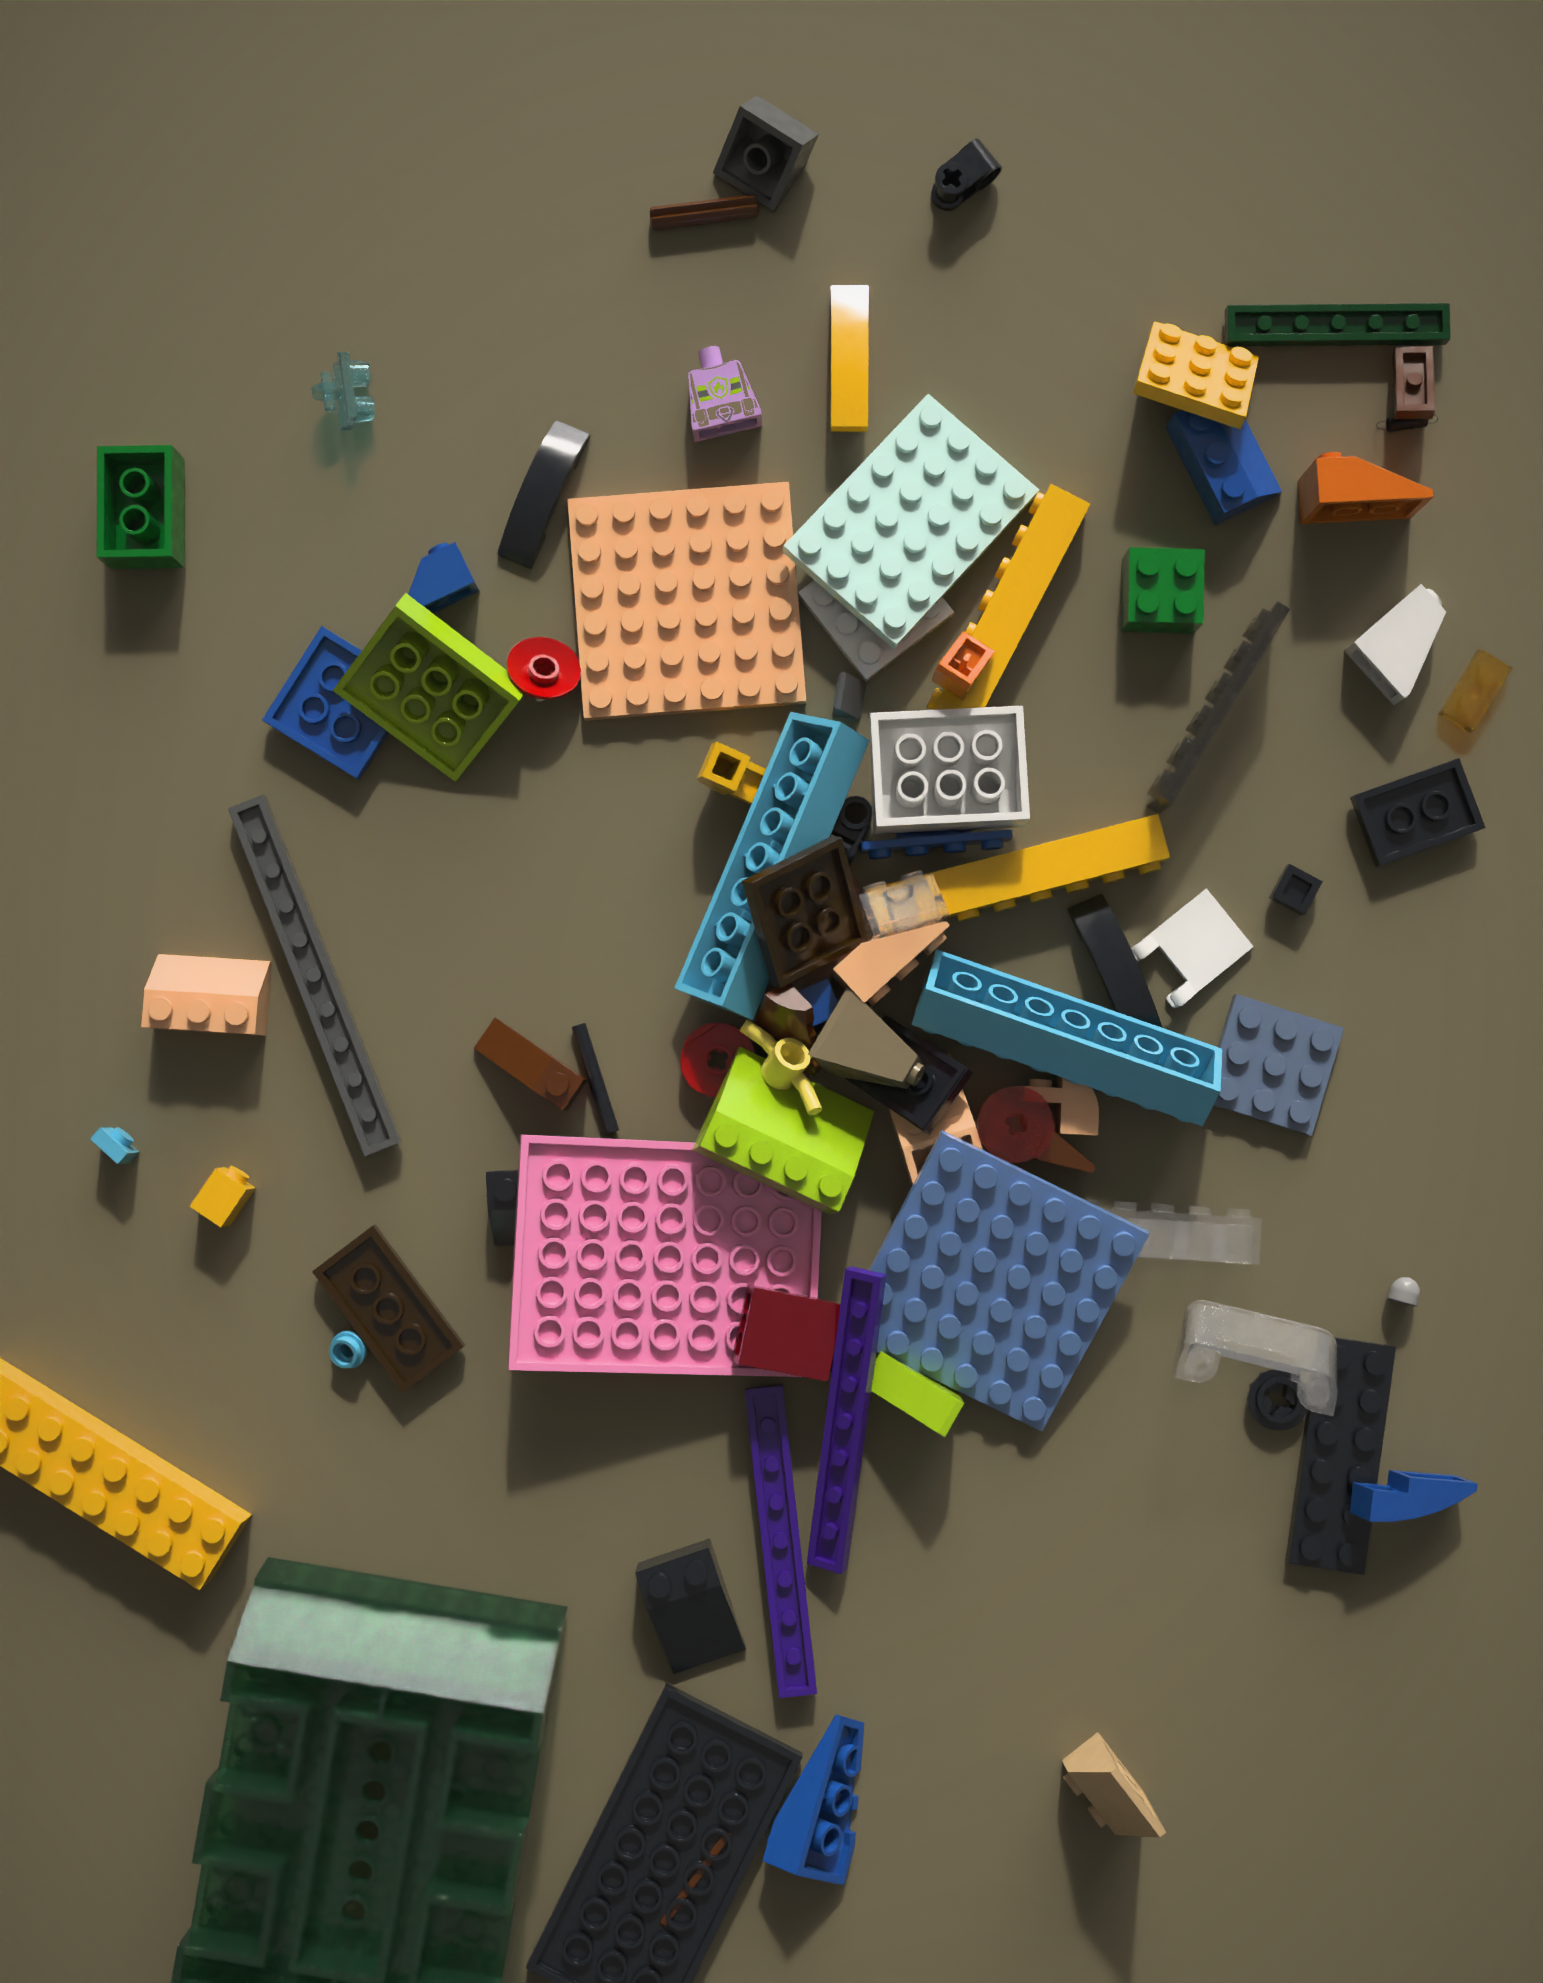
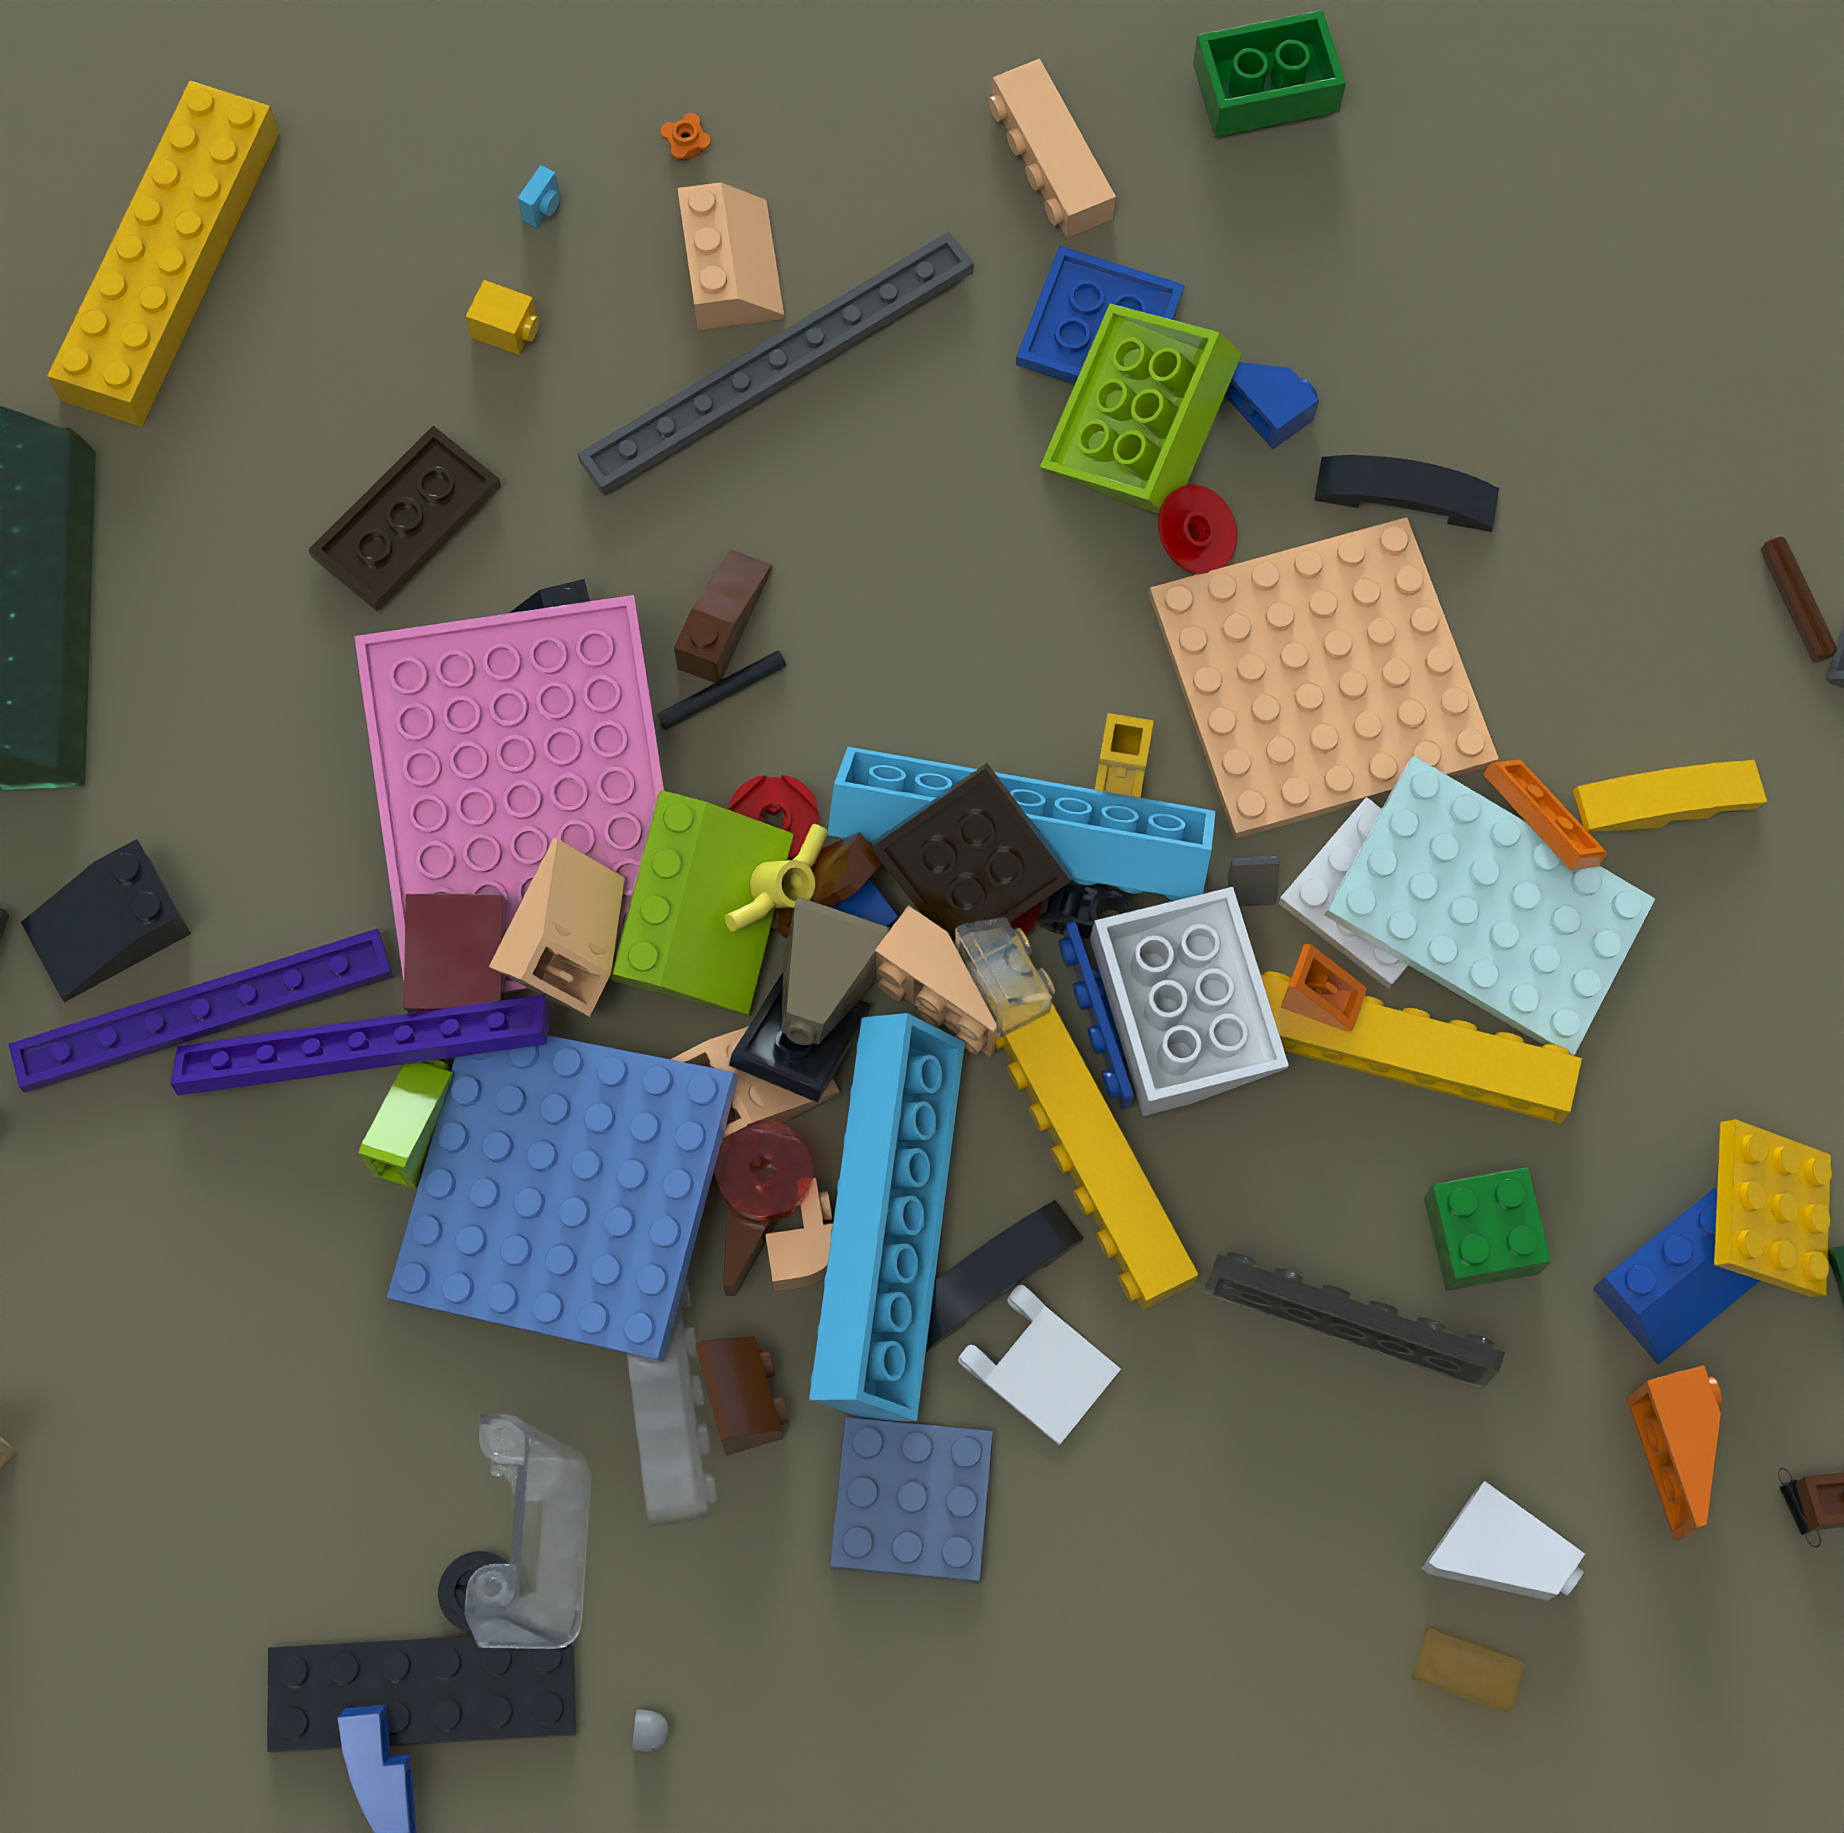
camera: 75 degrees right, 15 degrees down
clear light blue hips [311,352,375,430] -> none
medium azure plate [329,1331,367,1368] -> none
lavender torso [688,346,762,442] -> none
black plate [1269,864,1323,916] -> none
black plate [1350,758,1486,867] -> none
none -> light nougat slope [489,838,625,1017]
none -> orange plate [660,113,711,159]
none -> reddish brown slope [694,1336,789,1456]
none -> light nougat brick [988,58,1116,239]
none -> orange tile [1483,759,1608,871]

